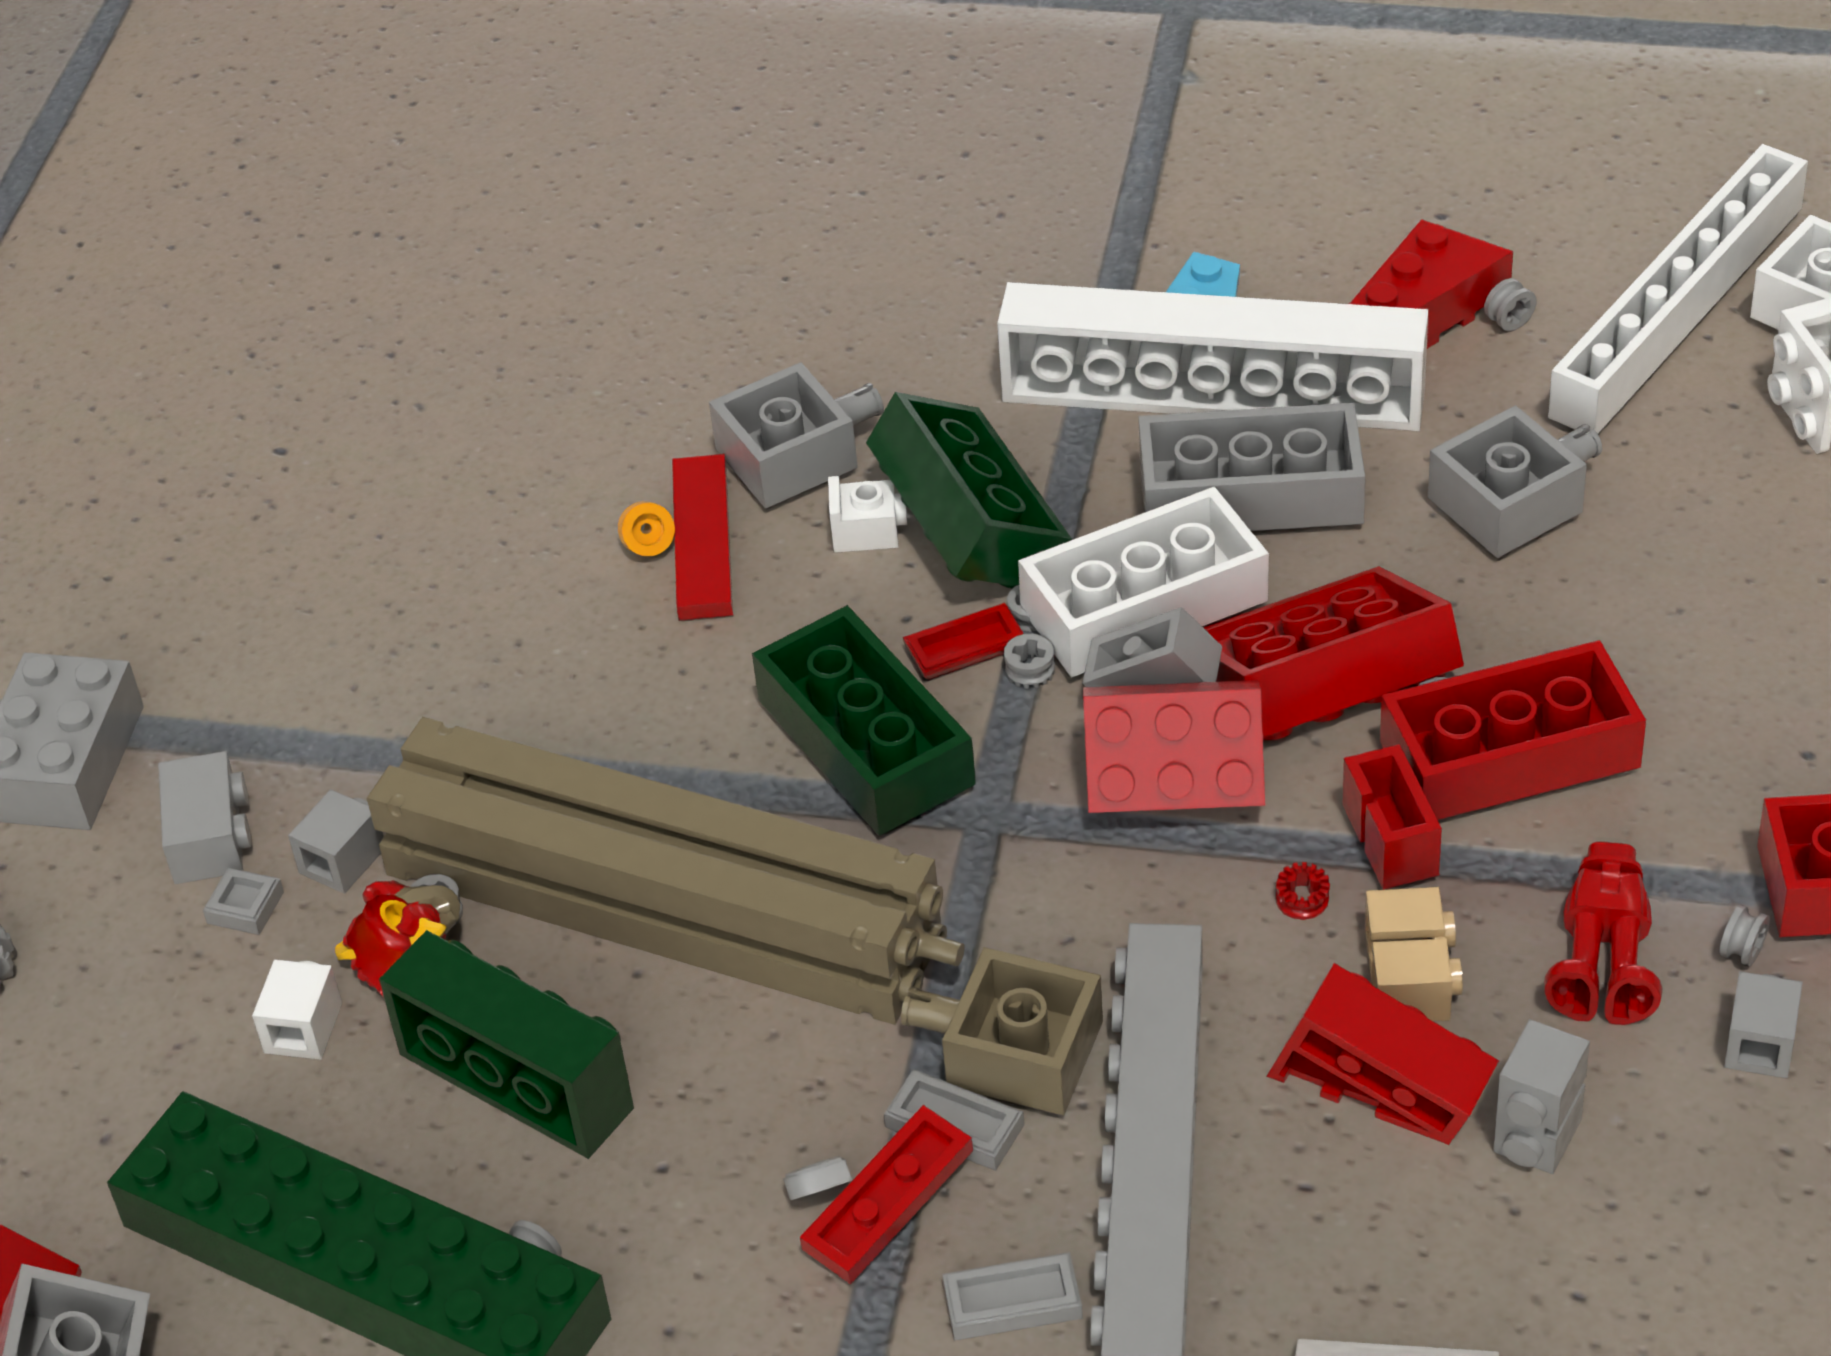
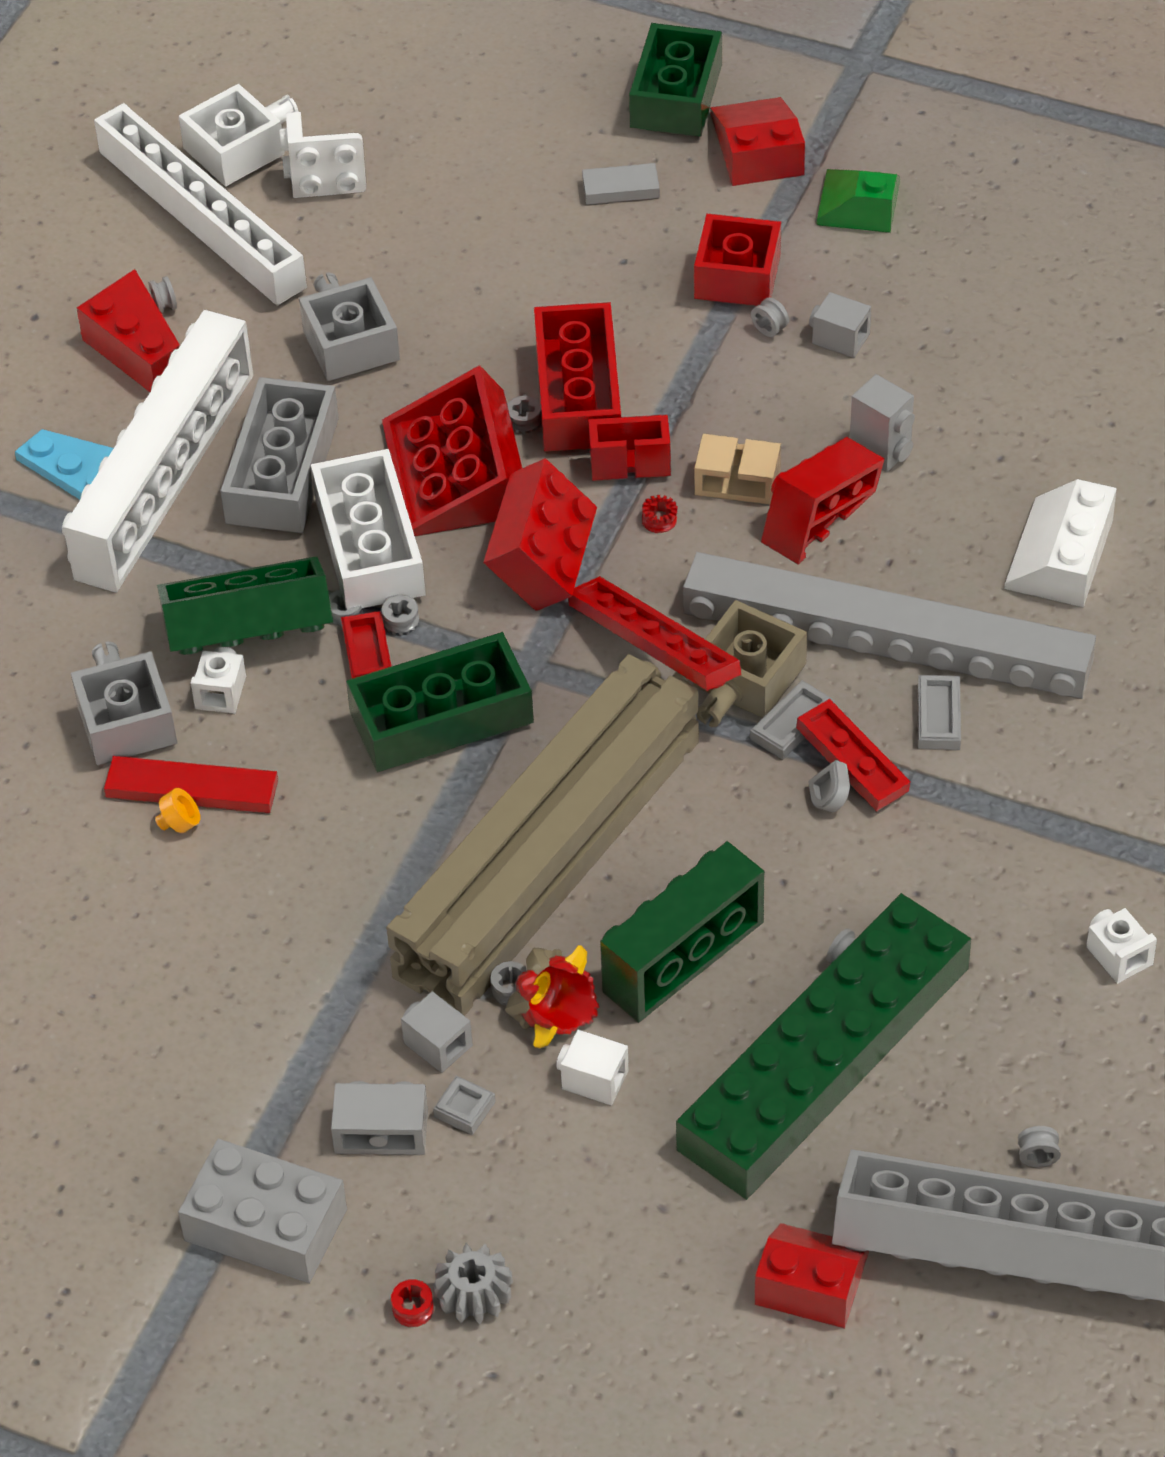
camera: 80 degrees left, 5 degrees up
light grey brick [1082,607,1222,687] -> none
red piece [1544,841,1663,1025] -> none
none -> red plate [568,576,742,691]

